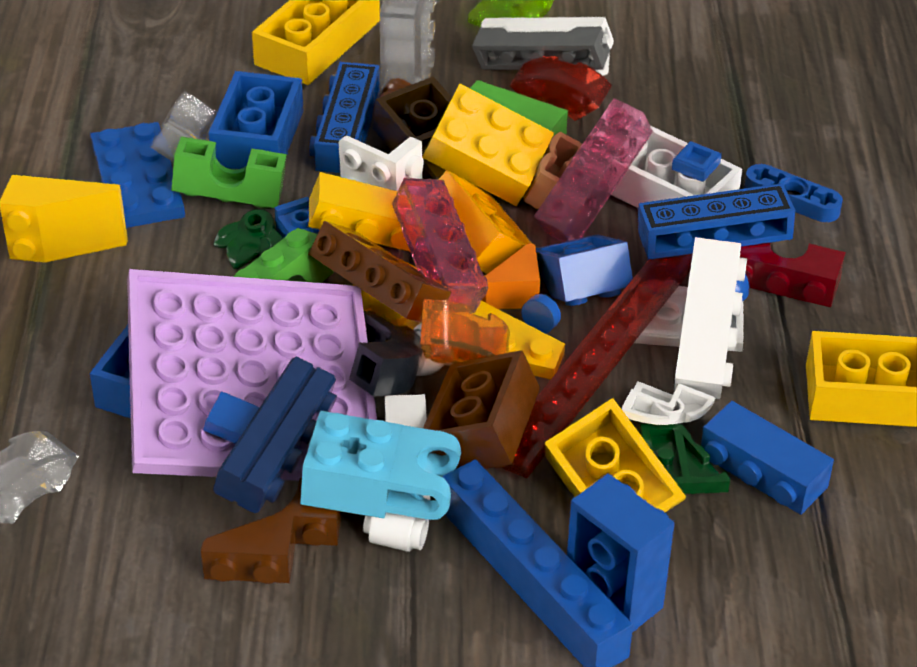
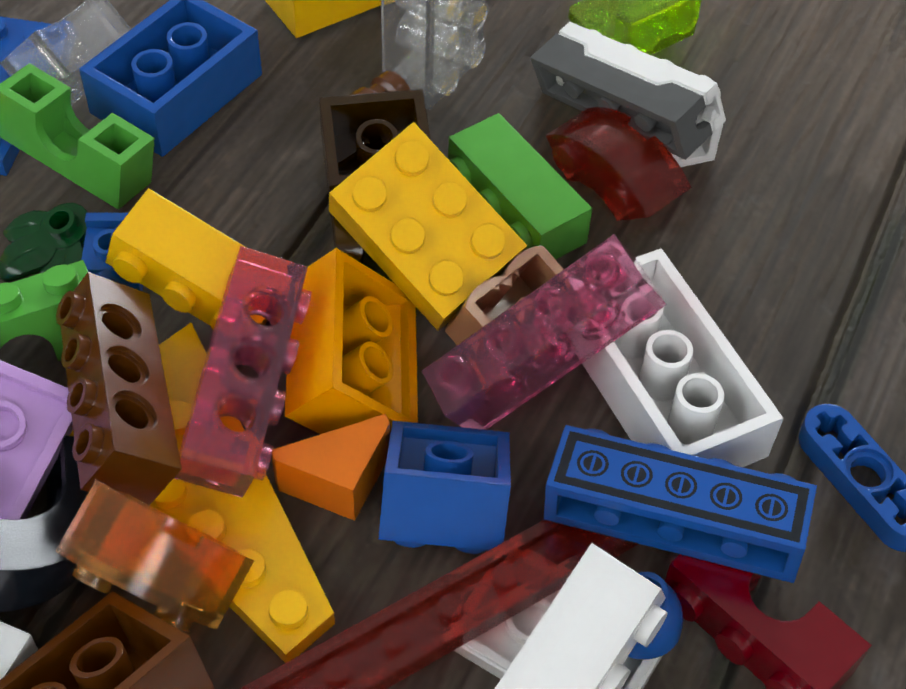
camera: 25 degrees right, 10 degrees up
blue brick [309,62,380,173] -> none
white bracket [339,136,424,198] -> none
blue tile [522,294,561,334] -> none
blue tile [672,141,722,182] -> none

